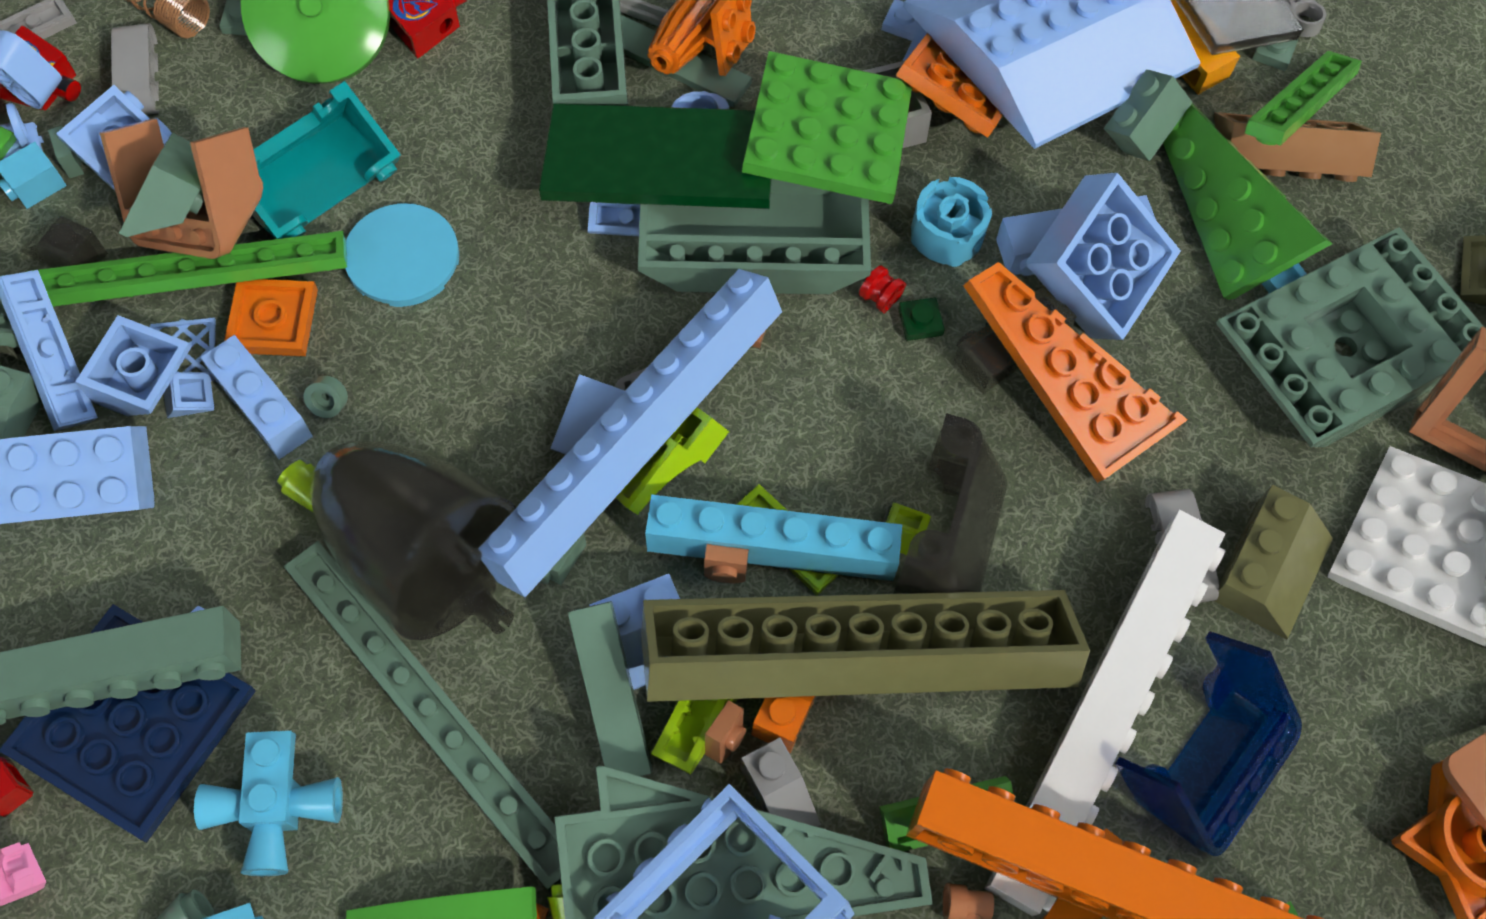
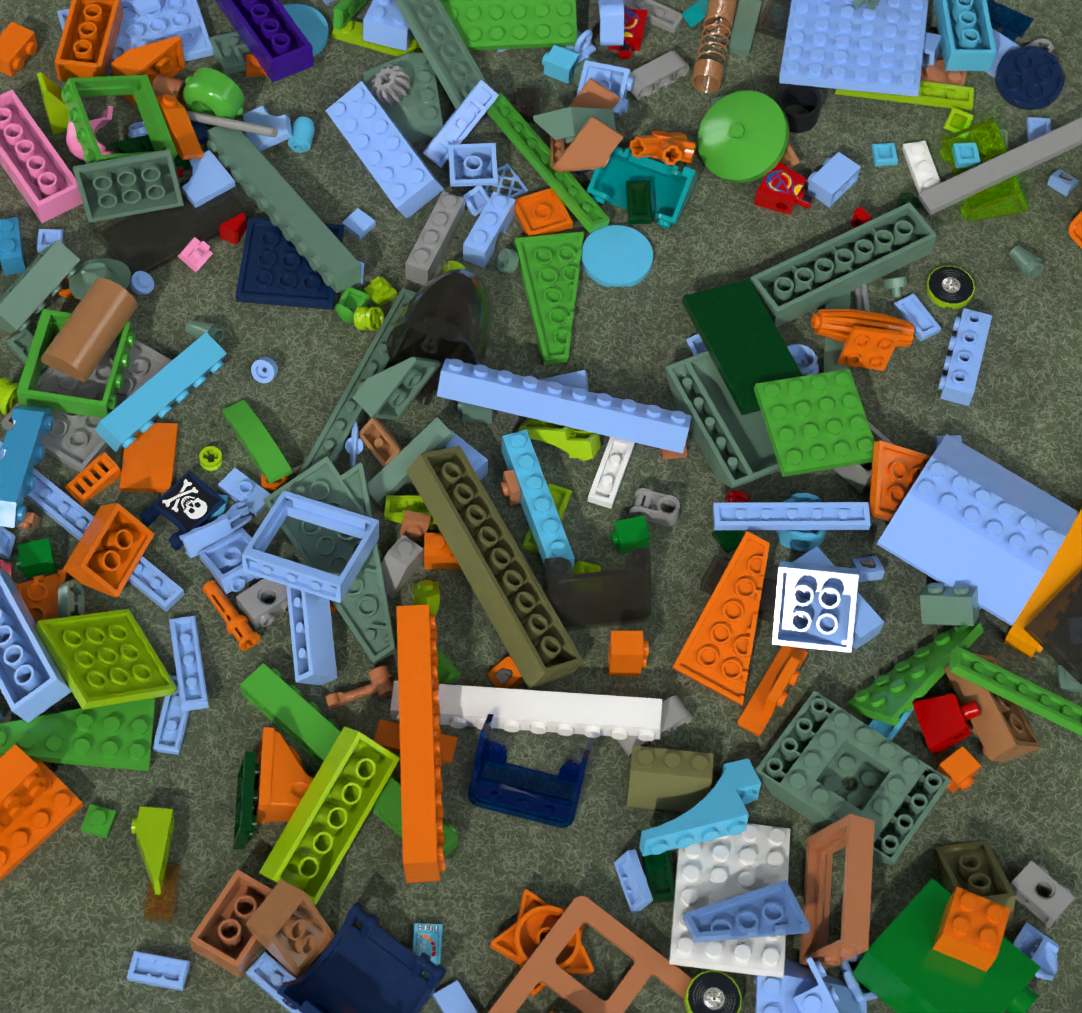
camera: 65 degrees right, 5 degrees down
medium azure brick [194,731,343,876] -> none
none -> light blue tile [251,357,278,383]
none -> bright green plate [335,287,371,323]
none -> light blue tile [342,208,376,240]
none -> light blue piece [345,421,363,469]
none -> sand green slope [353,356,442,420]
none -> lime wheel [354,306,384,331]
none -> medium nougat brick [358,418,403,467]
none -> lime tile [363,276,397,308]
none -> light grey brick [405,191,465,287]
none -> lime plate [412,580,440,615]
none -> orange slope [487,656,523,689]
none -> bright green wing [514,232,584,365]
none -> white plate [587,437,635,509]
none -> orange brick [608,631,649,677]
none -> green brick [610,515,651,554]
none -> light blue plate [614,850,653,913]
none -> dark green plate [626,181,652,224]
none -> orange piece [629,131,697,165]
none -> light grey piece [629,488,680,526]
none -> medium azure arch [639,758,761,857]
none -> dark green plate [641,850,675,904]
none -> light blue plate [713,502,871,530]
none -> orange bracket [737,646,808,736]
none -> light blue slope [851,555,885,582]
none -> red torso [913,694,981,755]
none -> orange brick [936,746,981,794]

